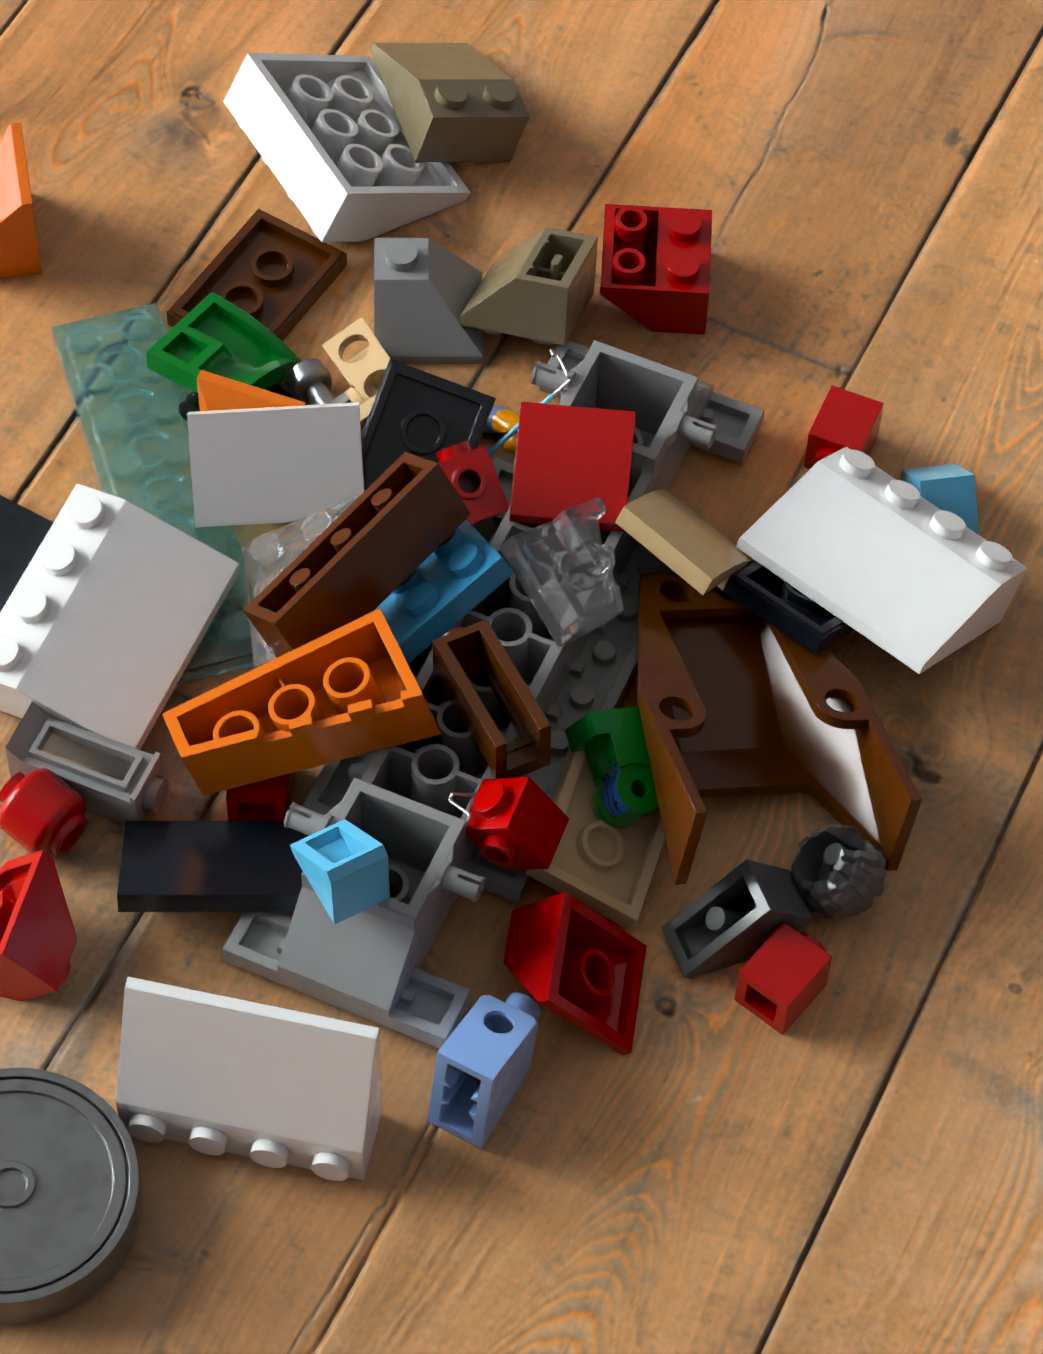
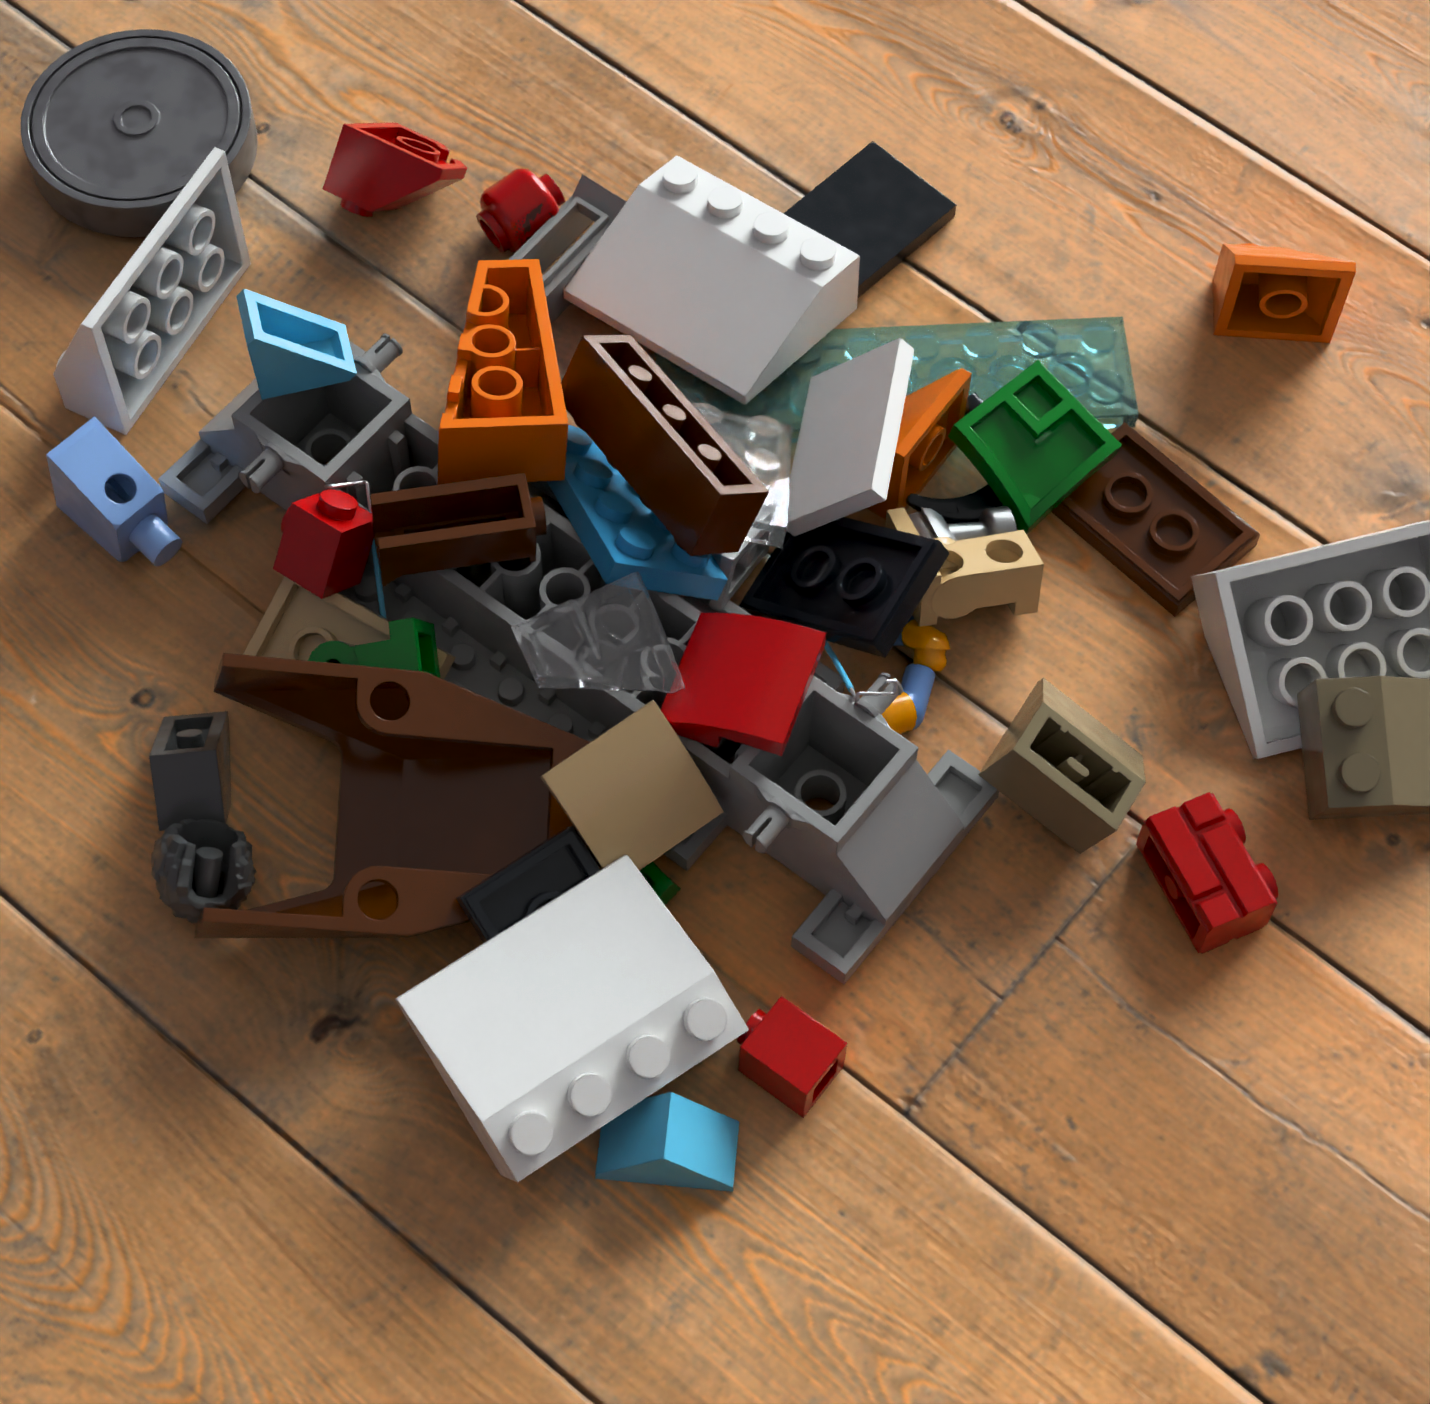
camera: 105 degrees right, 5 degrees up
black tile [117,821,305,912] -> none
light grey slope [374,238,483,364] -> none
red brick [436,440,509,525] -> none
red slope [503,892,647,1055] -> none
red slope [600,204,712,335] -> none
red brick [734,922,832,1035] -> none
none -> red brick [1136,792,1278,954]

